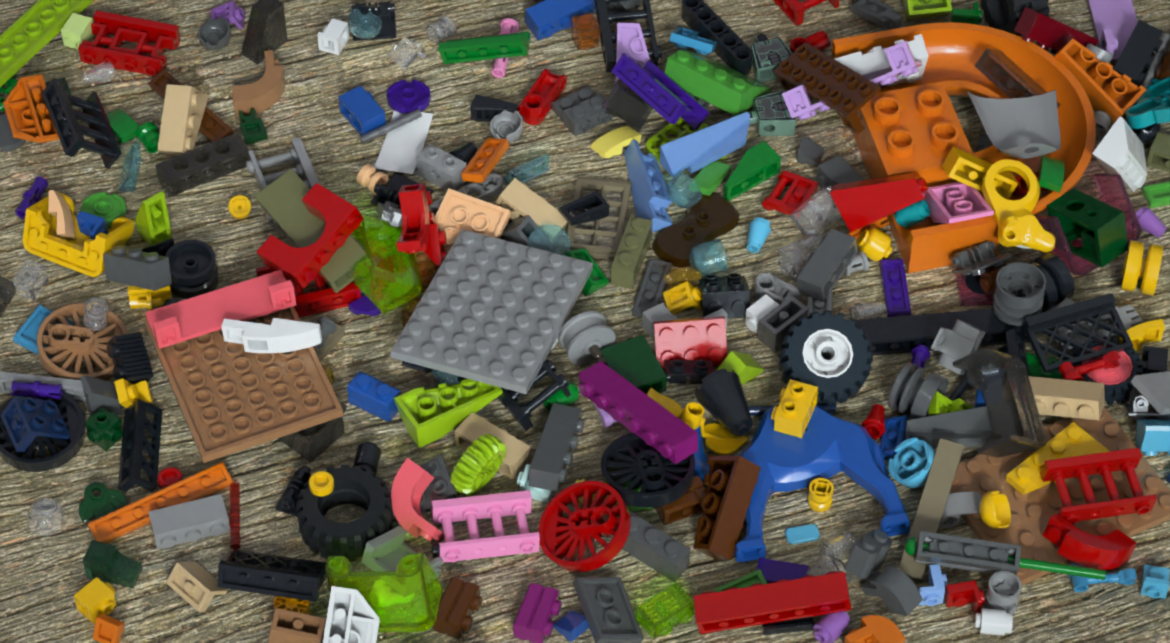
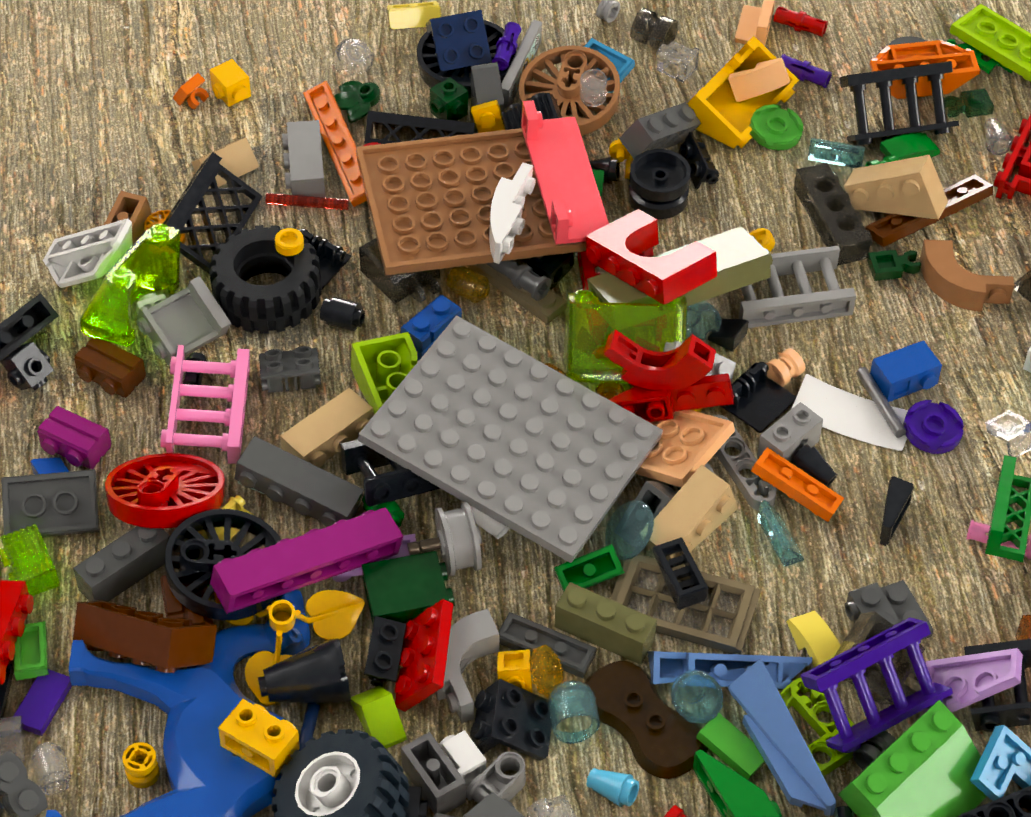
camera: 100 degrees right, 0 degrees up
blue bracket [76,211,109,239] -> none
clear green arch [83,540,143,589] -> none
lime slope [135,191,172,246] -> none
coral arch [391,458,444,543] -> none
lime gear [450,433,507,497] -> none
light grey hair [490,110,523,143] -> none
red piece [518,69,567,125] -> none
medium azure piece [785,524,820,545] -> none

